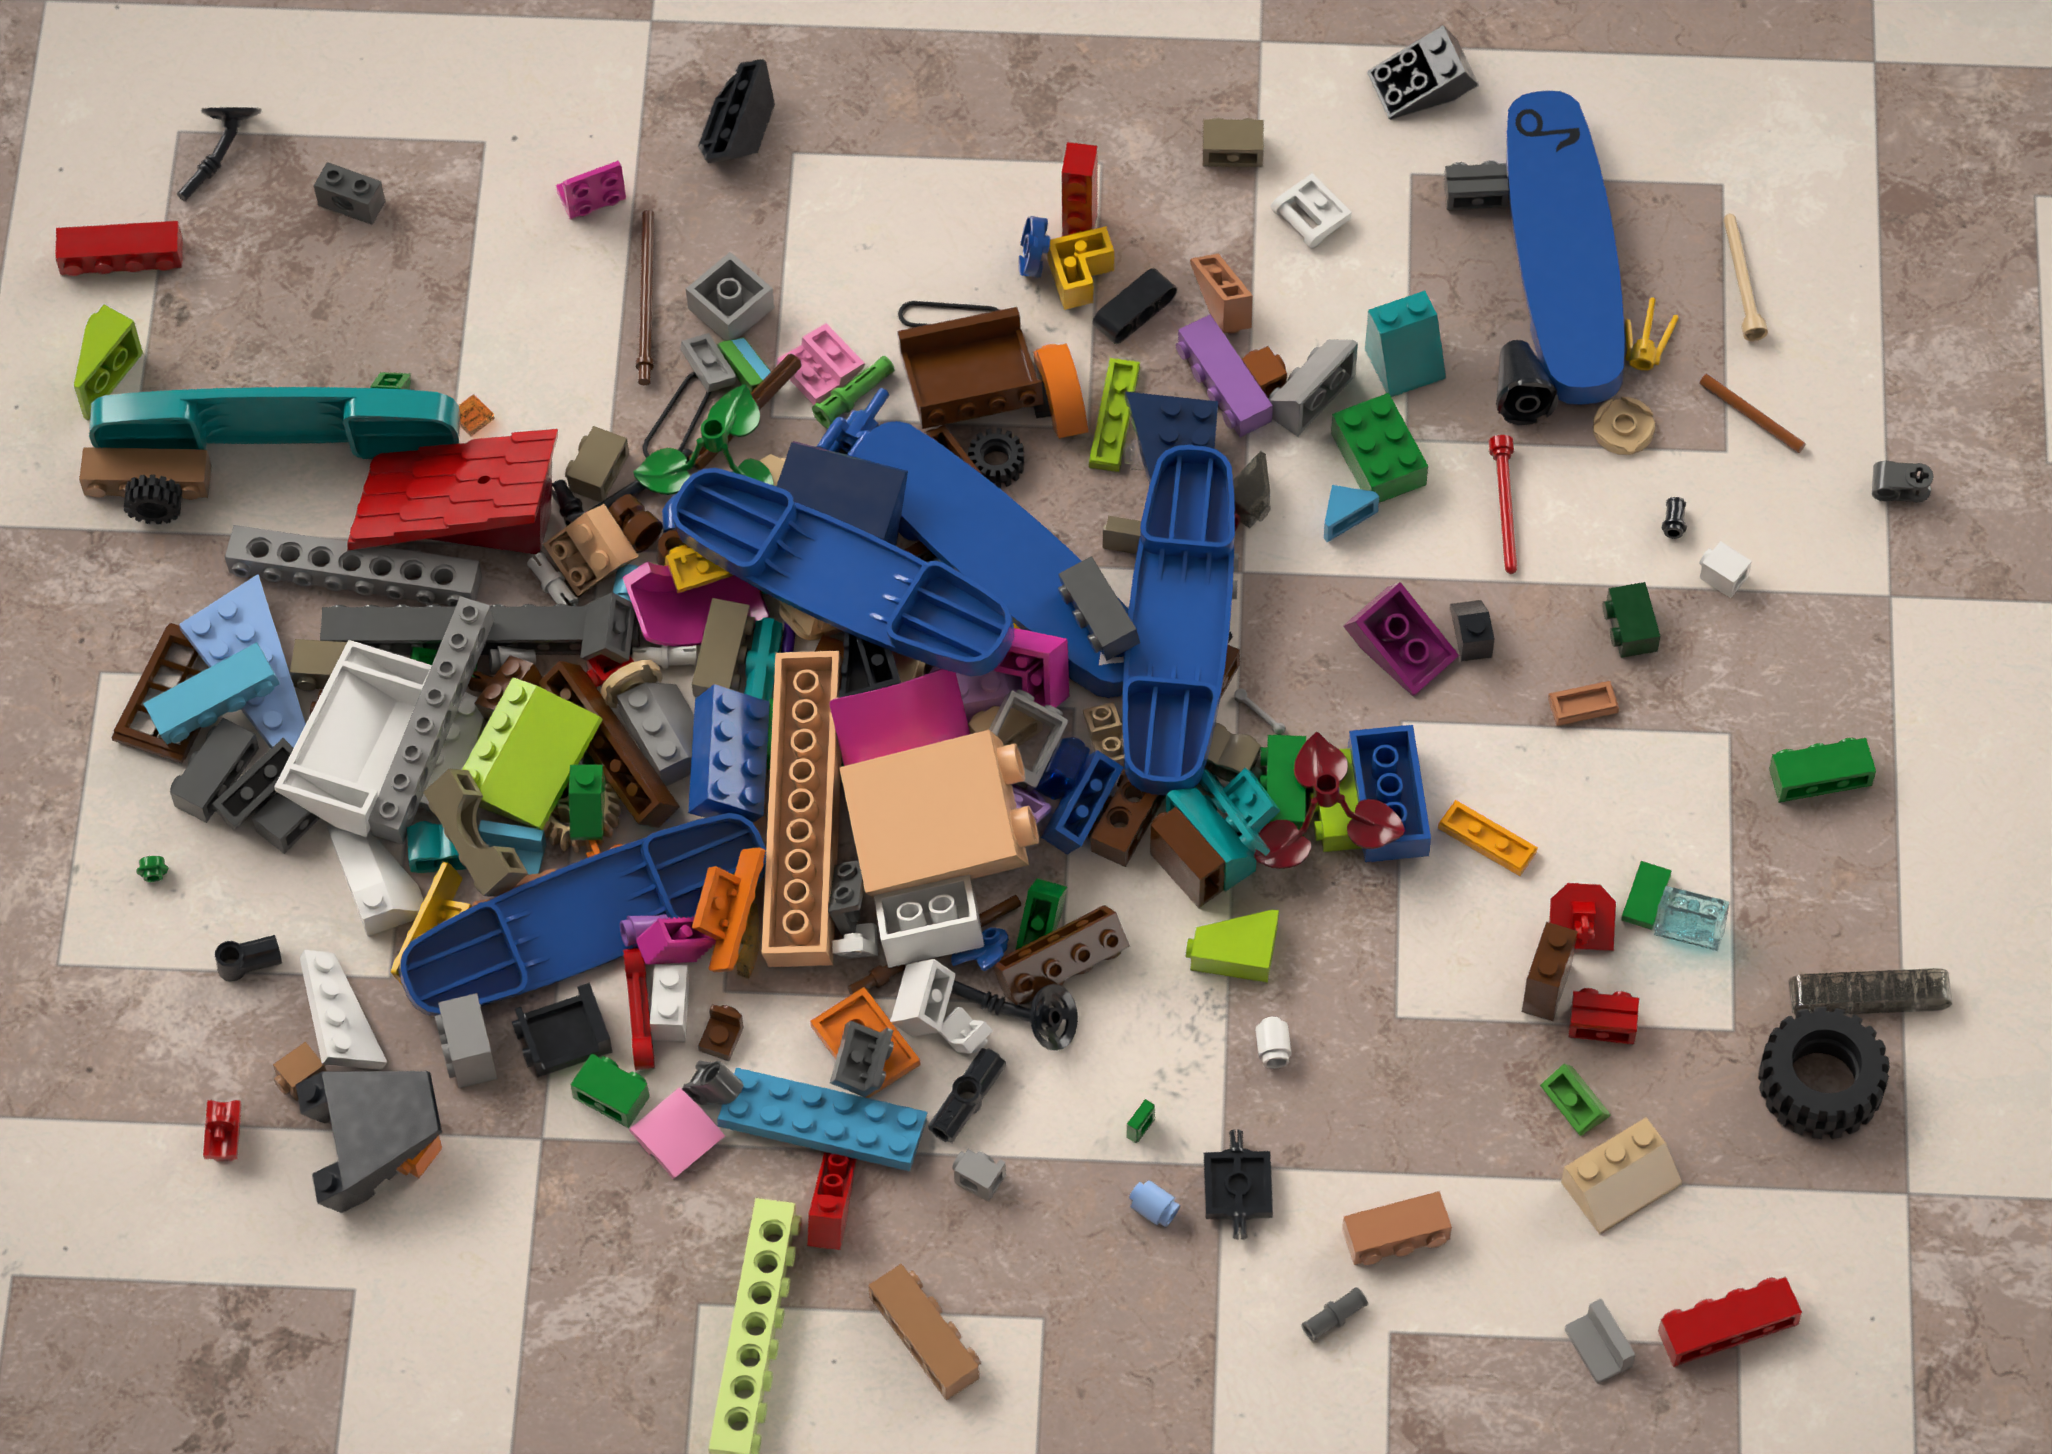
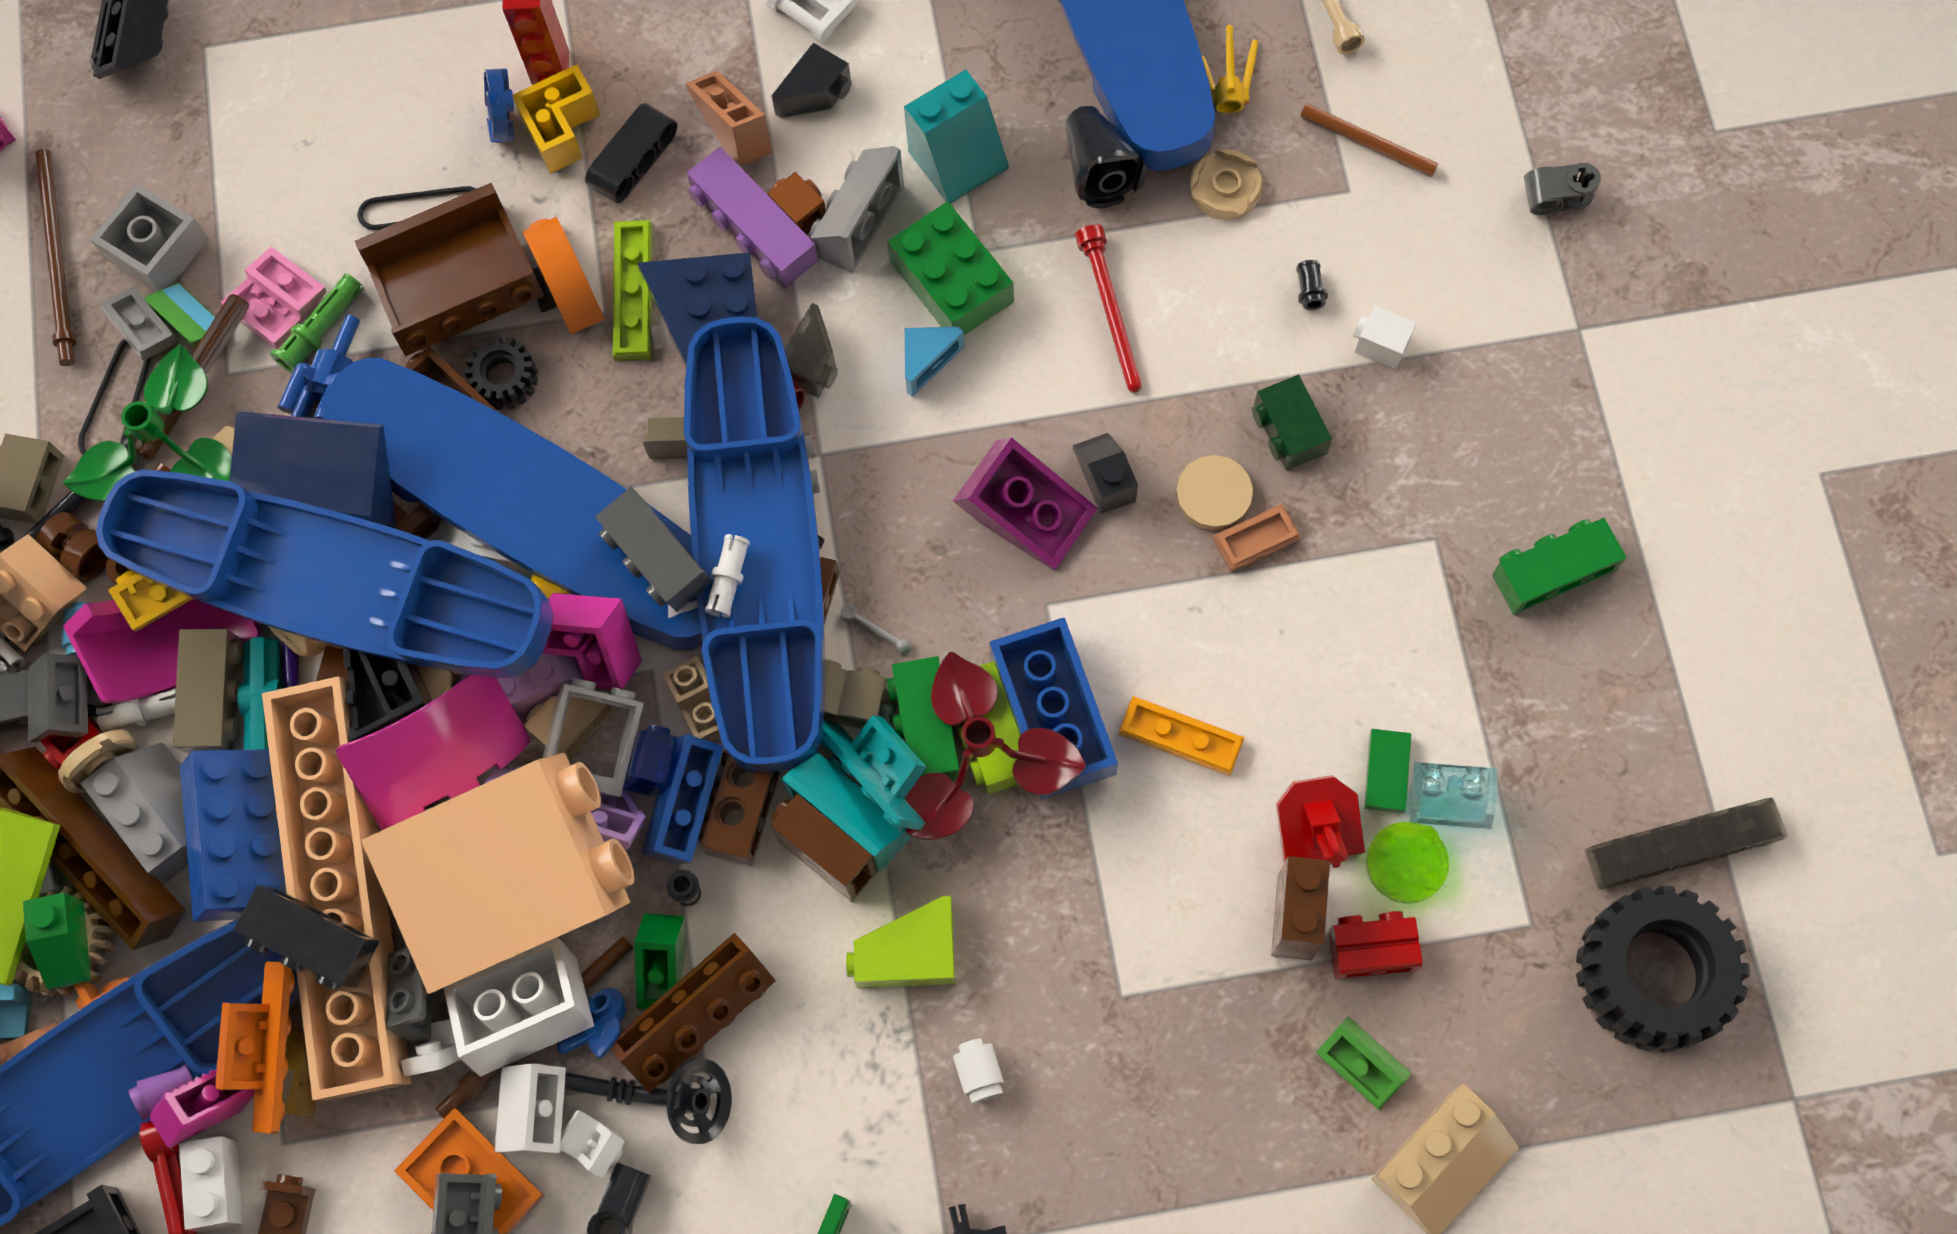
camera: 10 degrees left, 10 degrees up
none -> black brick [233,884,380,991]
none -> black pin [666,870,702,906]
none -> white pin [705,534,750,618]
none -> black slope [771,43,852,118]
none -> tan tile [1176,455,1253,531]
none -> clear neon green tile [1366,821,1449,904]

